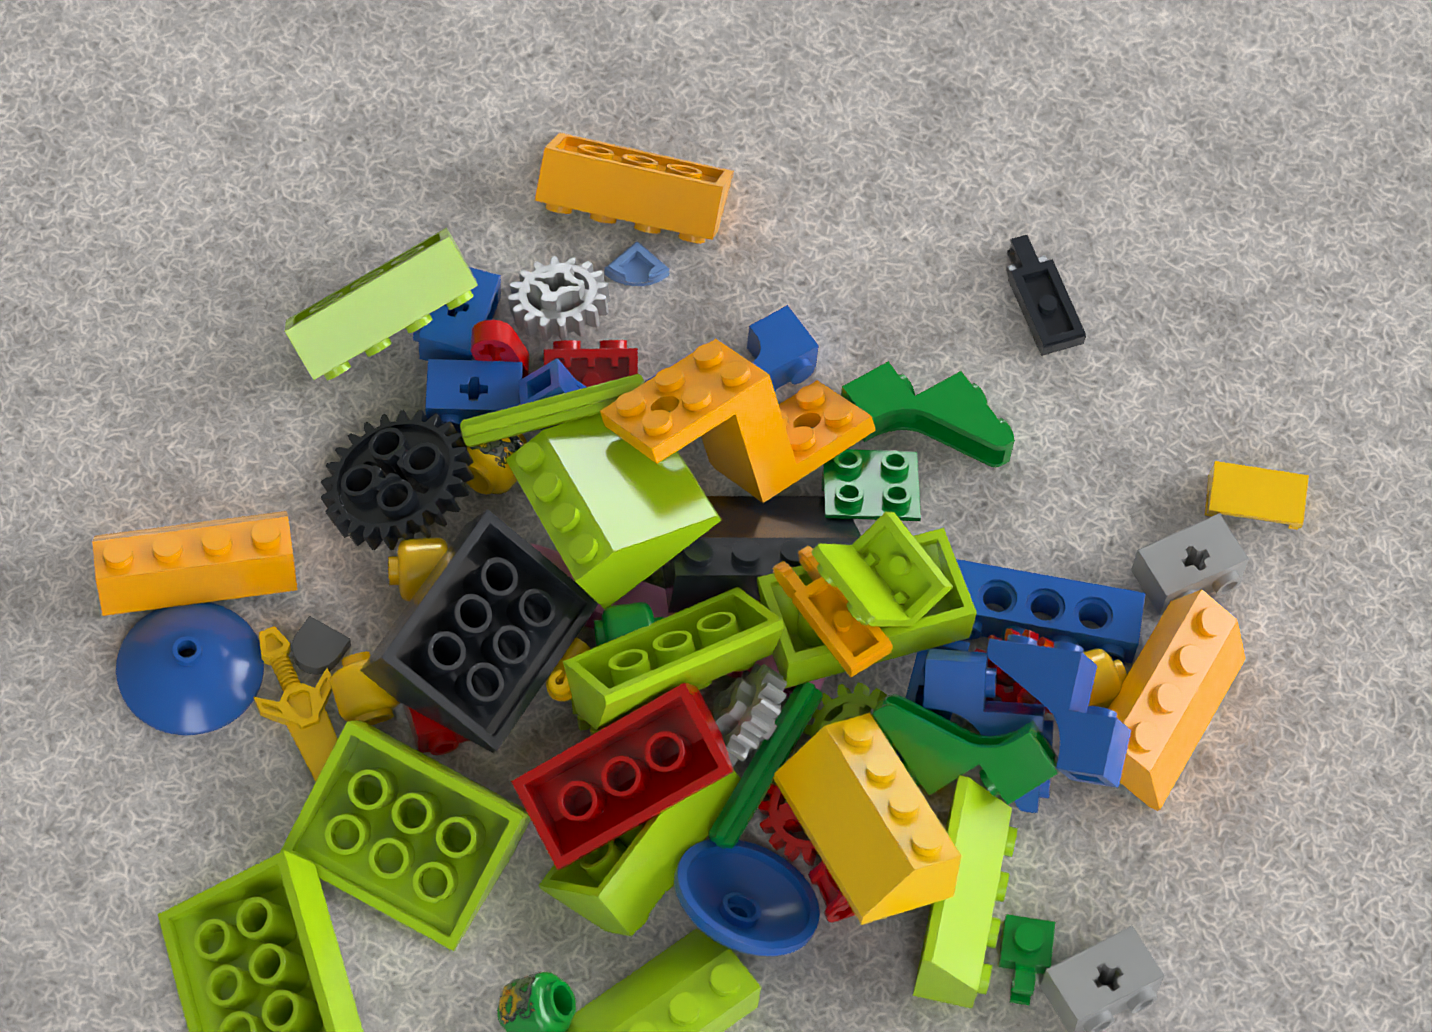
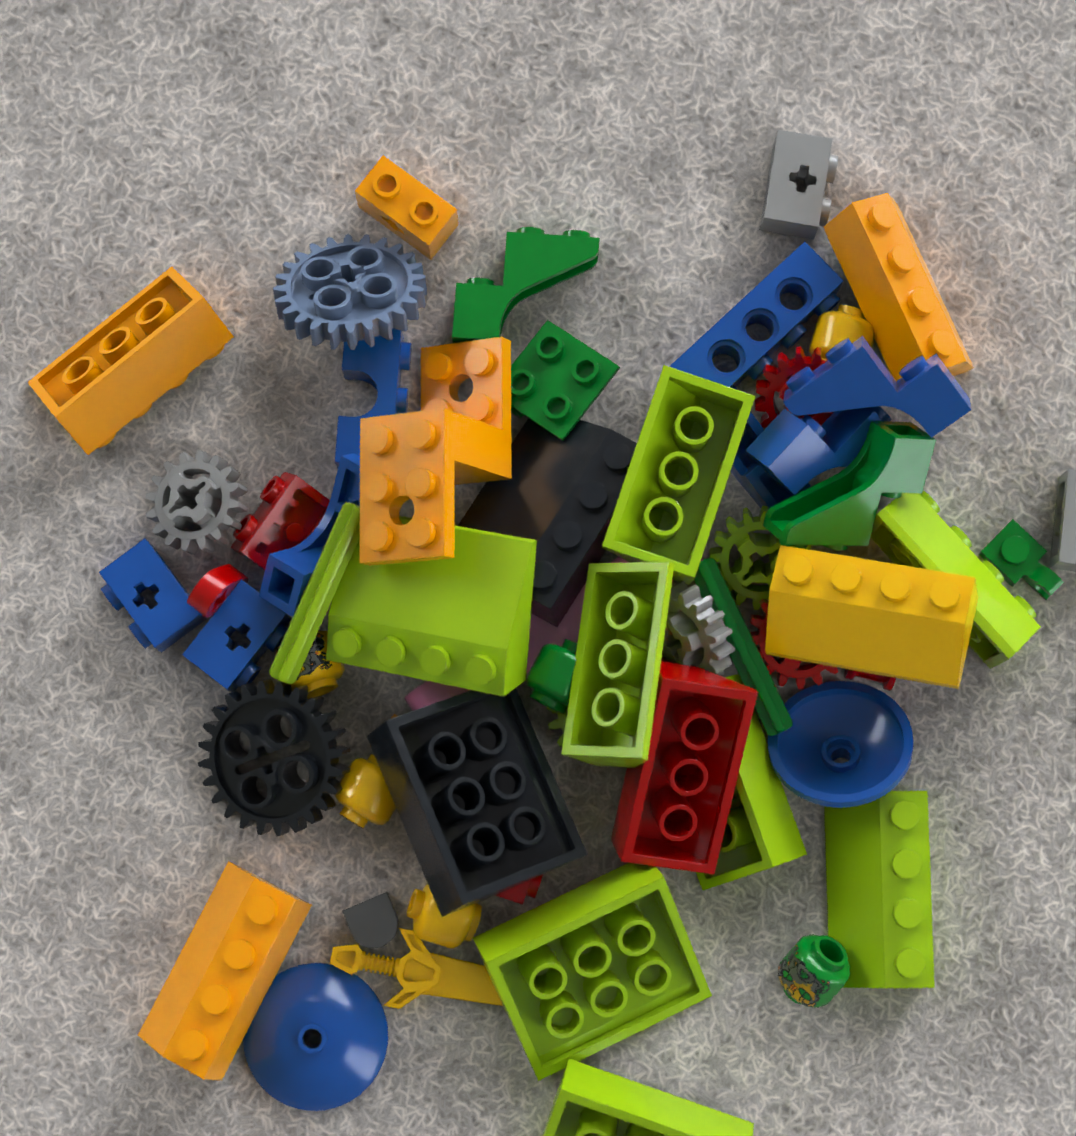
camera: 50 degrees left, 20 degrees up
lime slope [284,227,478,381] -> none
yellow arm [546,637,591,702] -> none
medium blue tile [604,241,670,286] -> none
light orange hinge [772,546,893,678] -> none
lime bracket [812,512,953,626] -> none
black hinge [1006,234,1086,356] -> none
yellow hinge [1204,461,1309,530] -> none
none -> sand blue gear [273,234,427,350]
none -> light orange brick [355,155,459,260]

